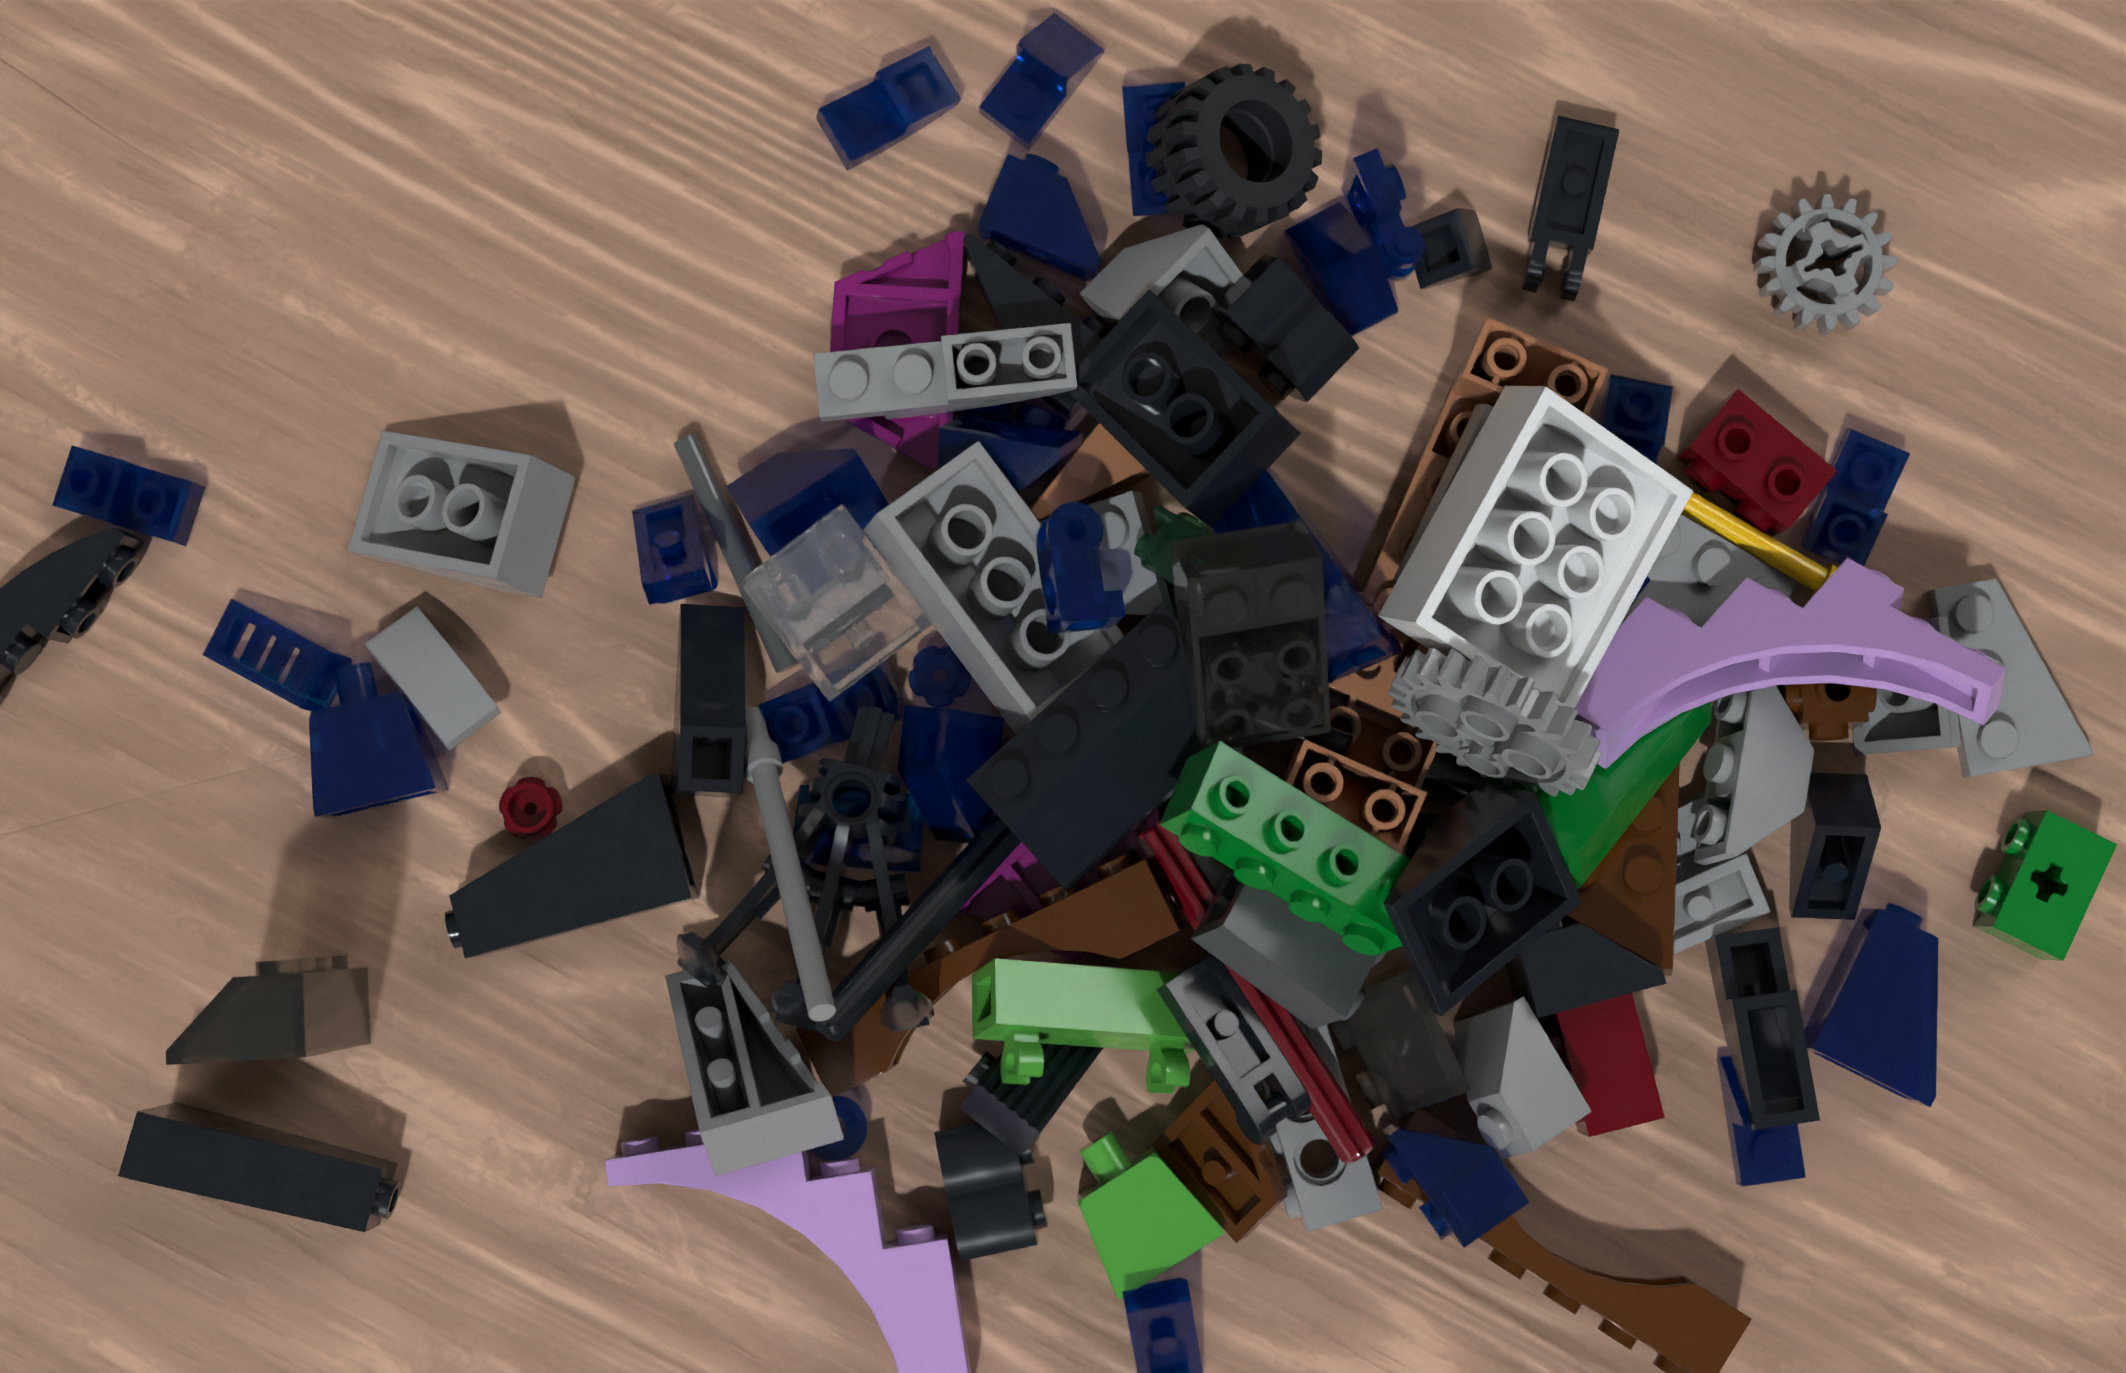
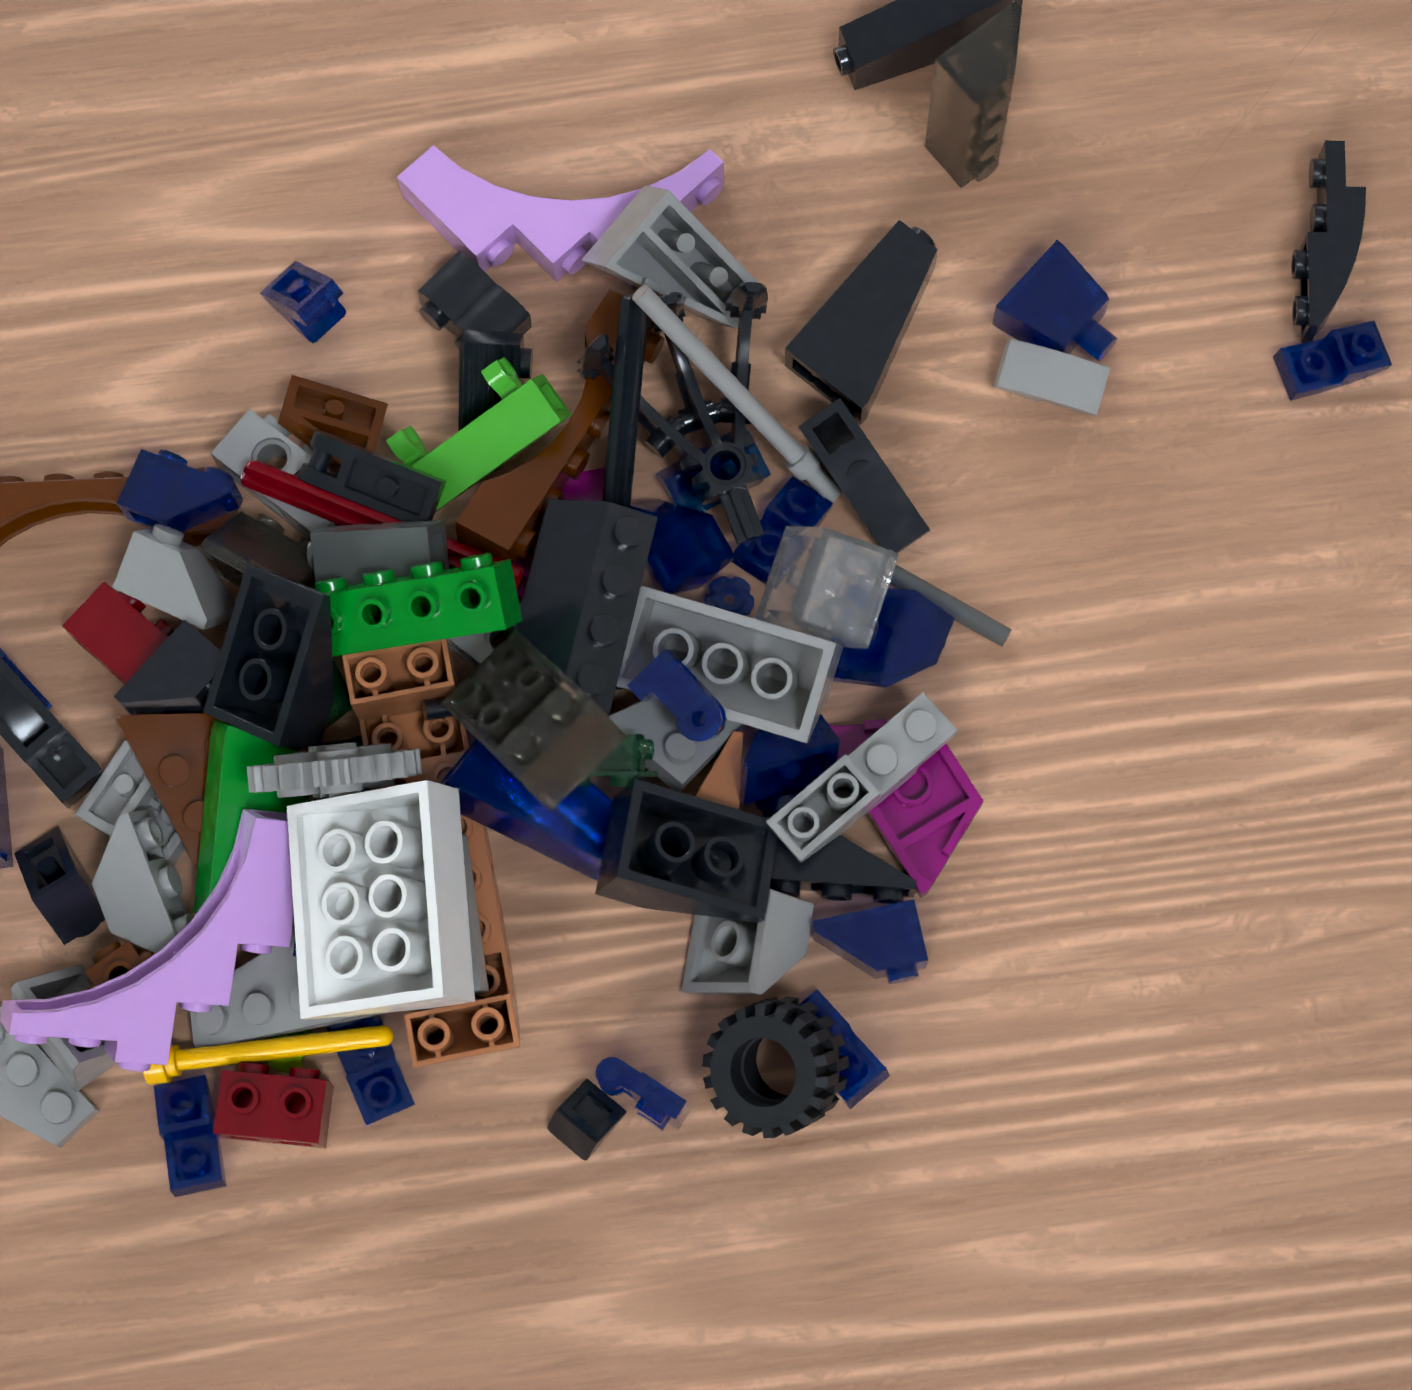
camera: 150 degrees right, 10 degrees down
clear blue slope [203,598,352,715] -> none
light grey slope [348,431,576,599] -> none
dark red plate [499,777,563,839] -> none
clear blue slope [632,494,718,605] -> none
clear blue plate [811,1095,868,1160] -> none
clear blue slope [816,46,961,171] -> none
clear blue slope [979,13,1104,150] -> none
bright green torso [1077,1131,1224,1300] -> none
black brick [1211,255,1360,402] -> none
clear blue slope [1284,202,1399,337] -> none
black hinge [1521,116,1619,301] -> none
light grey gear [1753,194,1898,335] -> none

